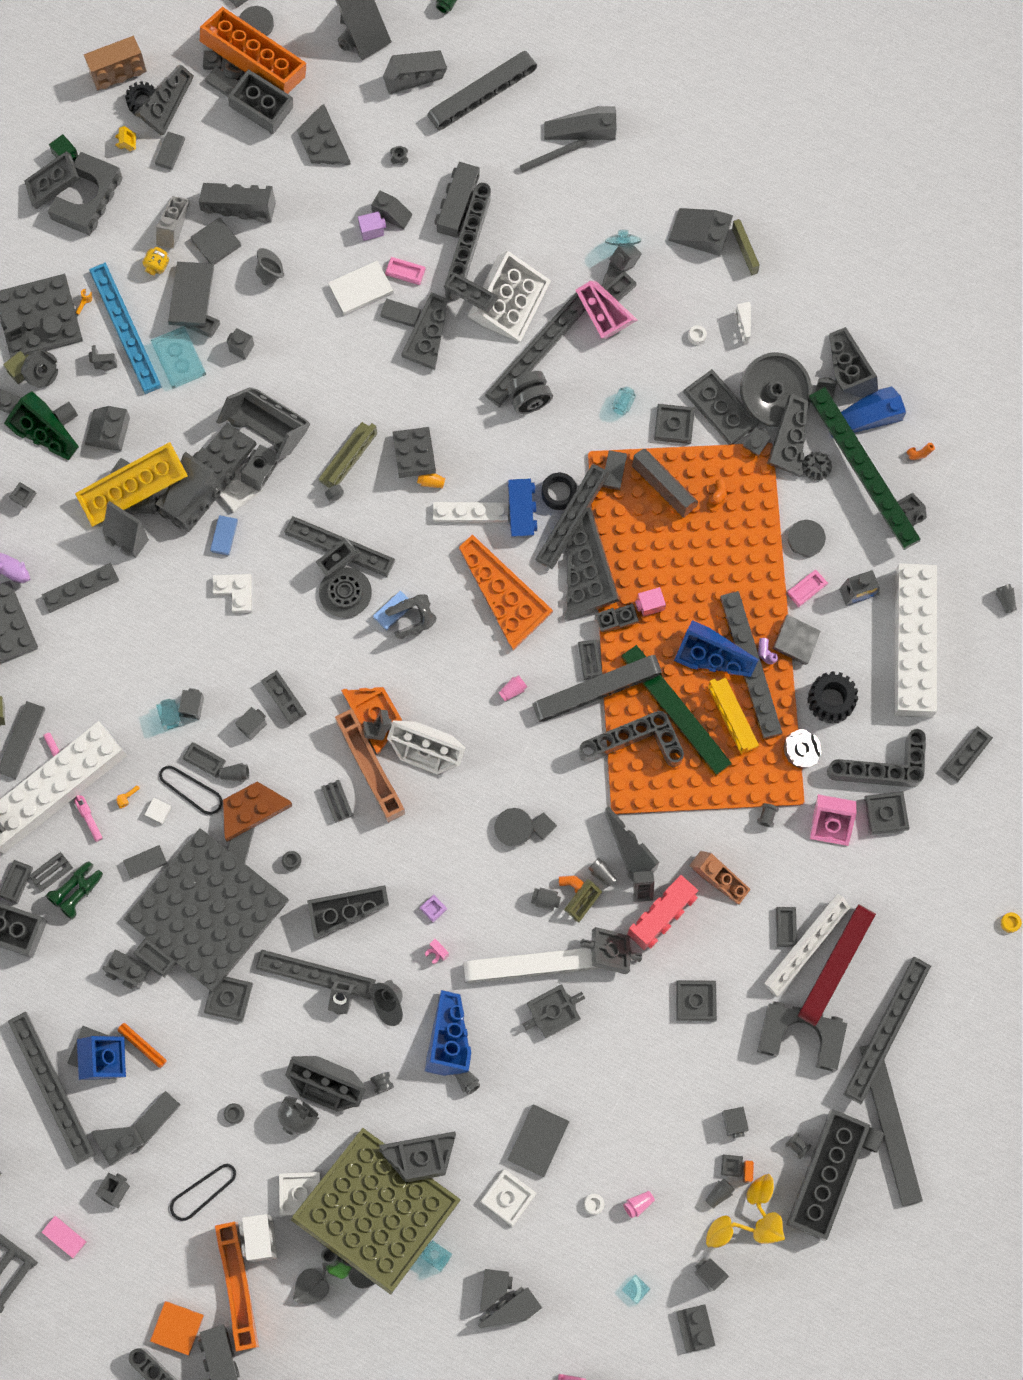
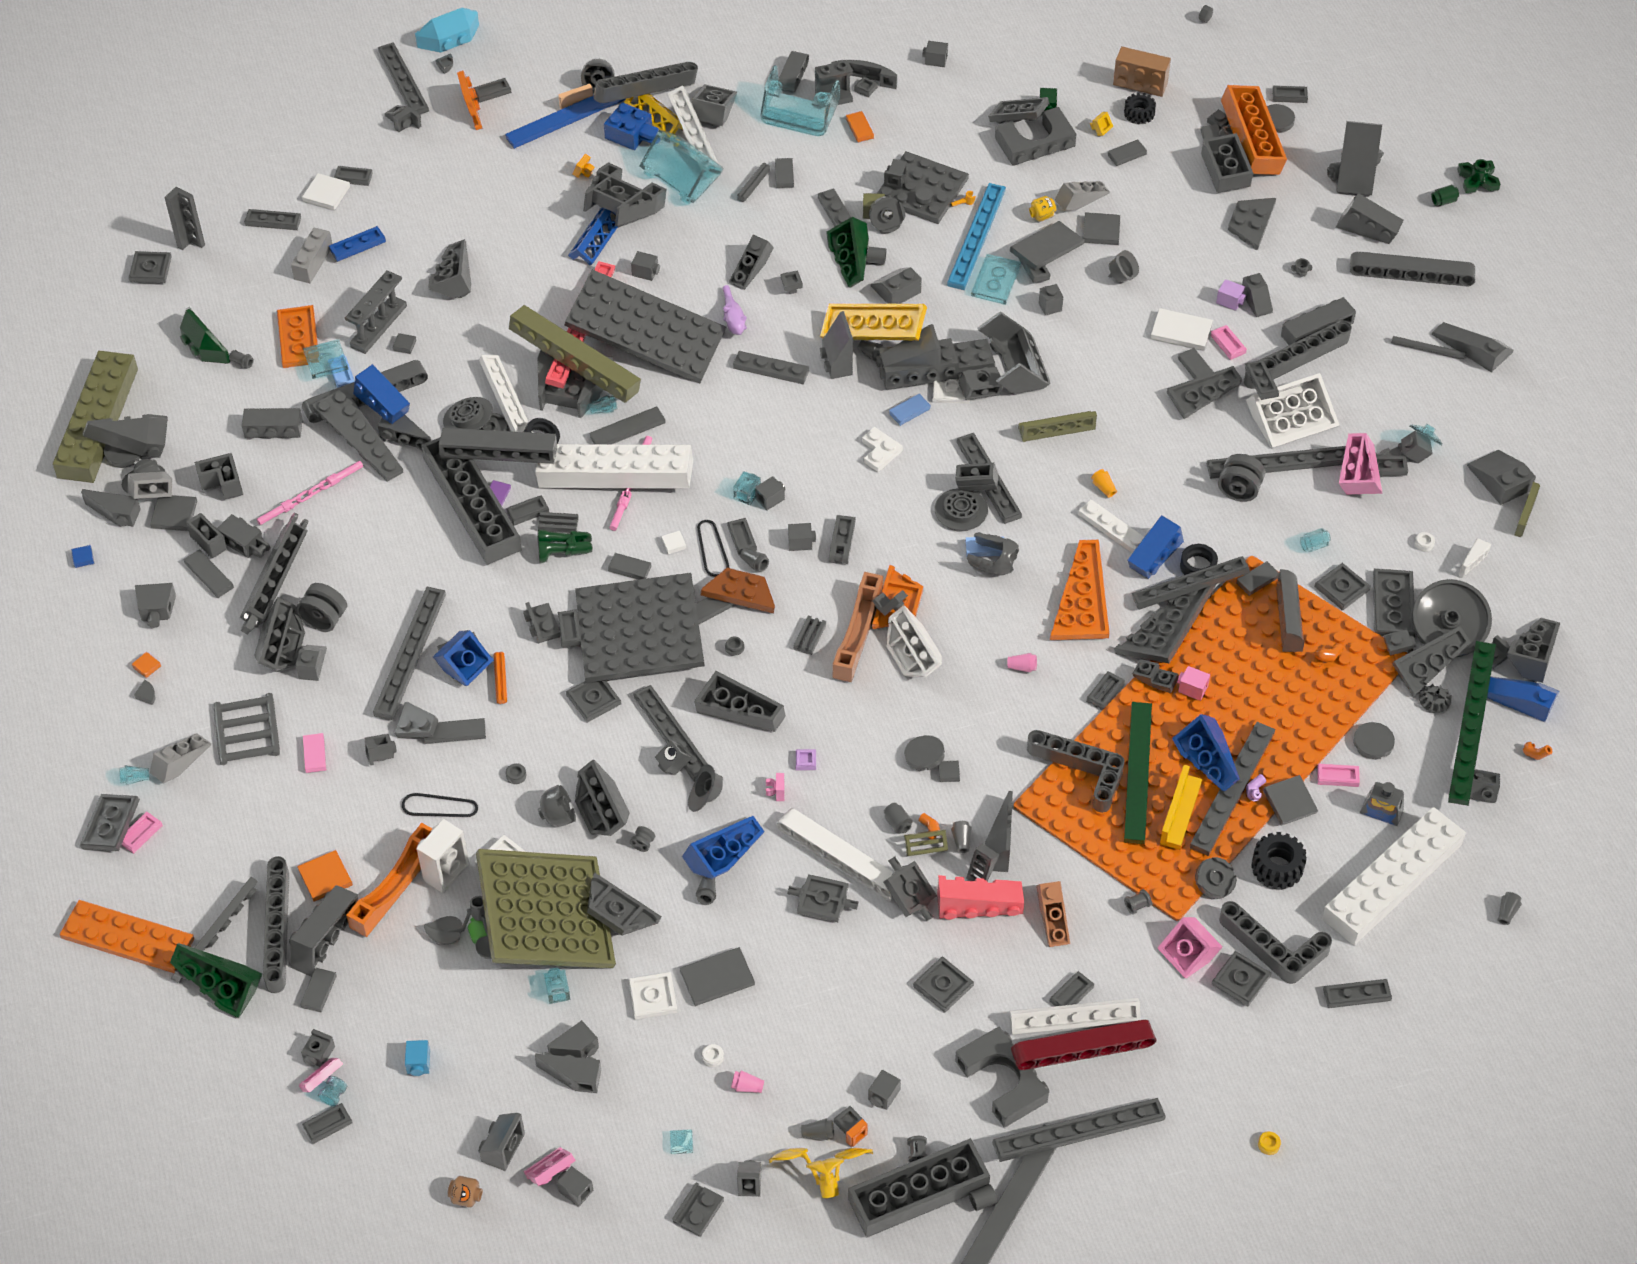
camera: 45 degrees right, 20 degrees down
dark grey bracket [89,345,117,370] -> none
light orange hand [116,785,140,809] -> none
dark grey wing [134,65,194,135] -> none
dark grey wedge [199,183,276,223] -> none
dark grey tile [325,484,344,502] -> none
dark grey plate [393,427,436,478] -> none
dark grey beam [532,655,662,722] -> none

